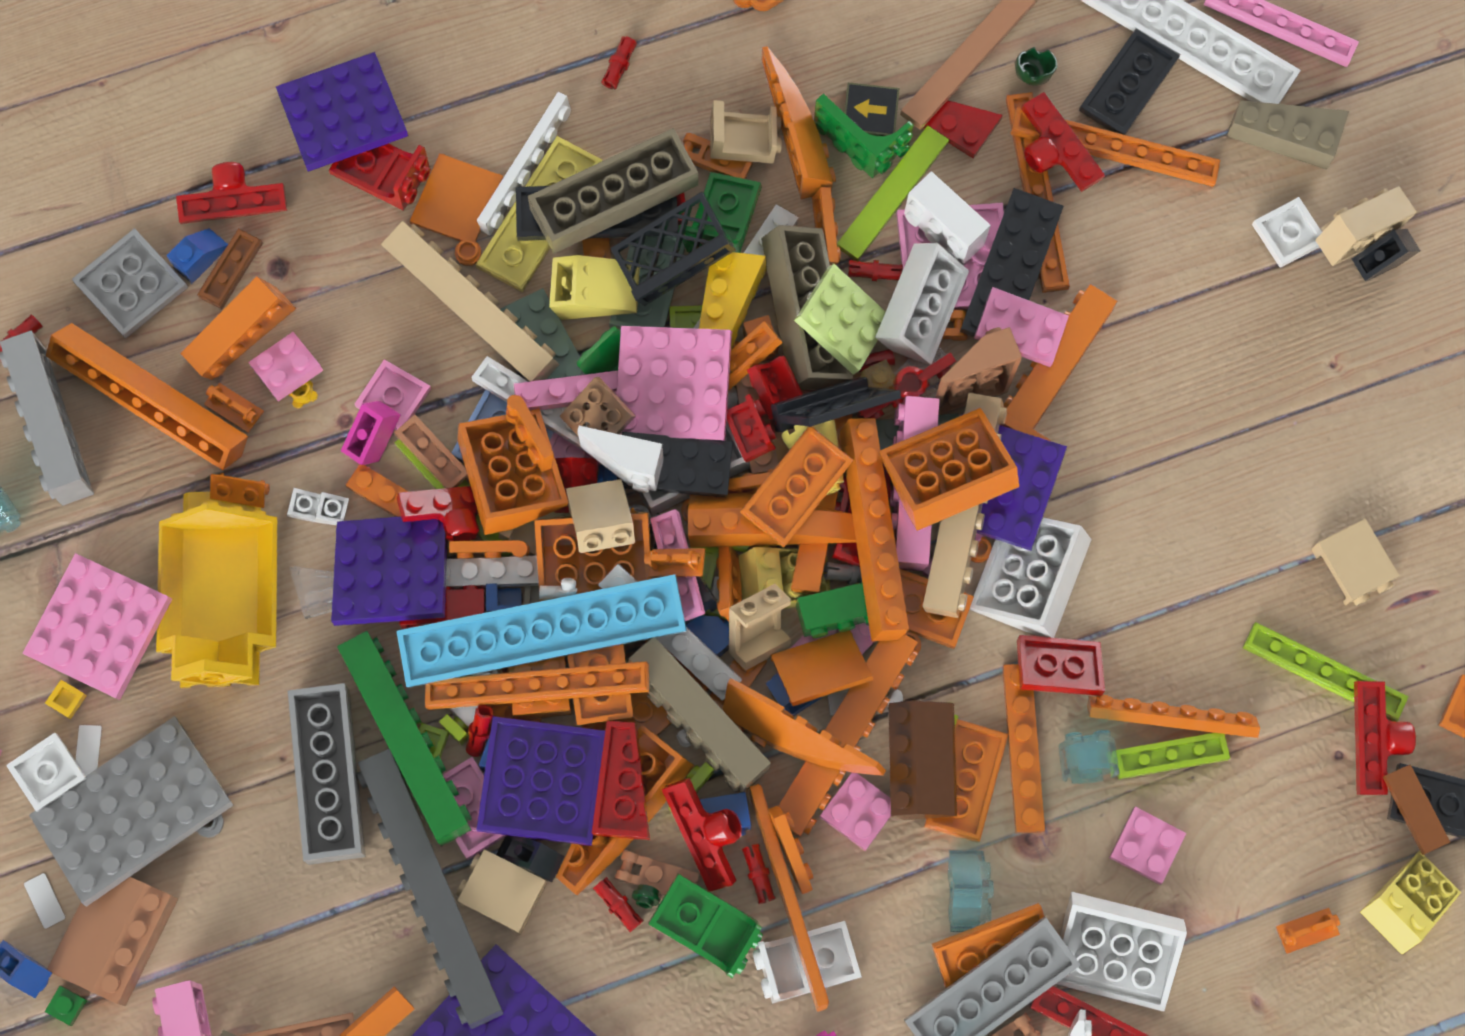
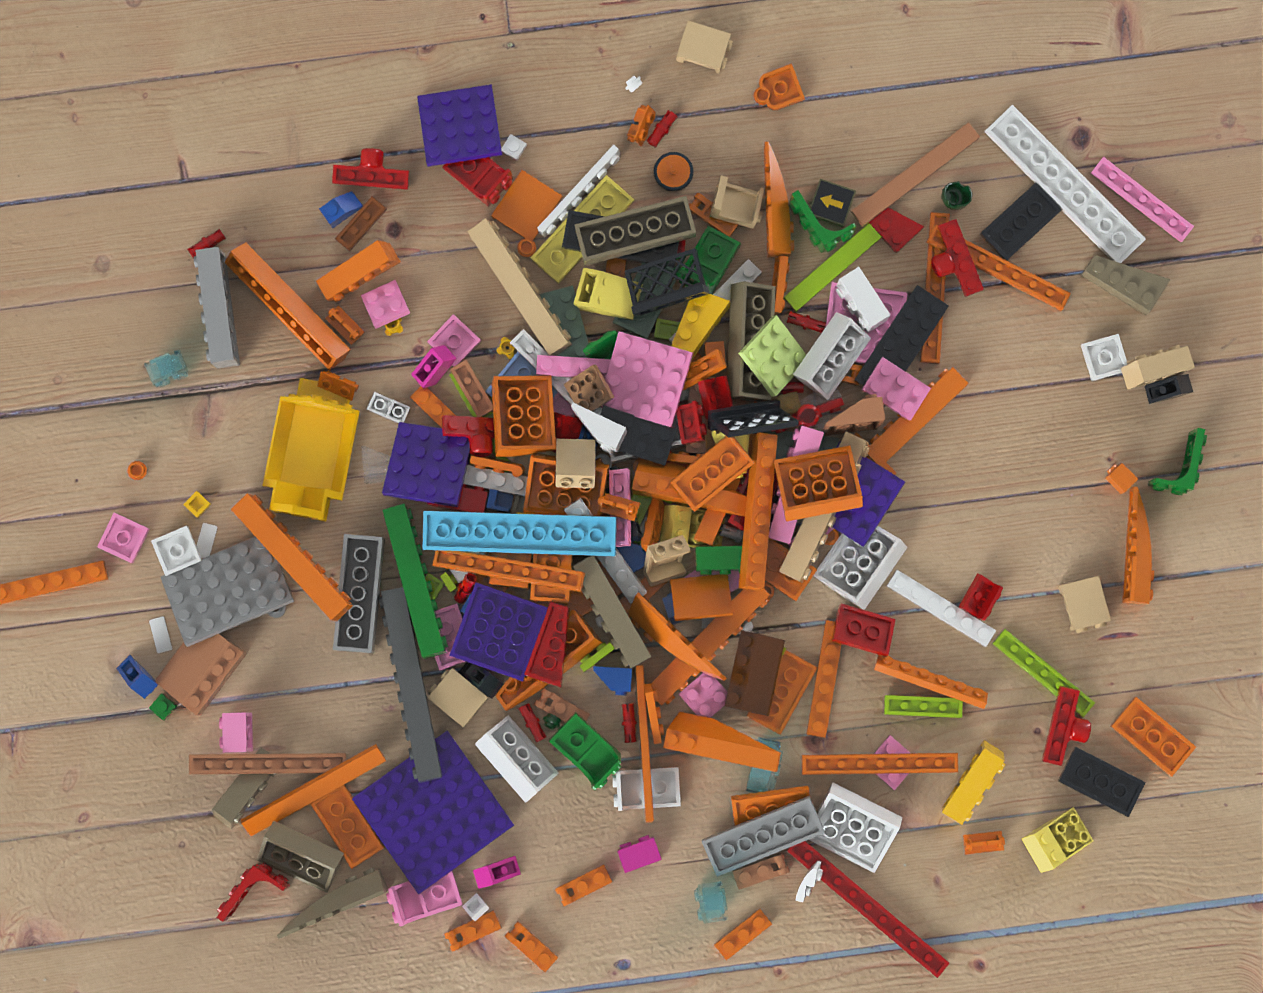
camera: 20 degrees right, 10 degrees up
bright pink plate [22,553,172,700] -> none
light grey plate [72,228,188,339] -> none
orange plate [505,395,554,472] -> none
white arm [539,578,578,600] -> none
red plate [661,778,742,892] -> none
clear light blue brick [1058,730,1120,784] -> none
dark orange tile [1383,764,1450,855] -> none
none -> orange brick [231,493,353,622]
none -> white slope [475,715,559,803]
none -> yellow plate [496,337,515,359]
none -> white plate [501,134,527,161]
none -> white plate [625,76,643,92]
none -> orange hinge [627,105,656,146]
none -> orange wheel [654,152,694,191]
none -> orange wedge [663,711,781,772]
none -> orange tile [802,753,958,775]
none -> white plate [887,570,996,647]
none -> yellow wedge [942,740,1005,825]
none -> red bracket [959,573,1003,621]
none -> orange brick [1105,463,1138,494]
none -> orange wedge [1122,487,1154,605]
none -> green bracket [1148,428,1207,496]

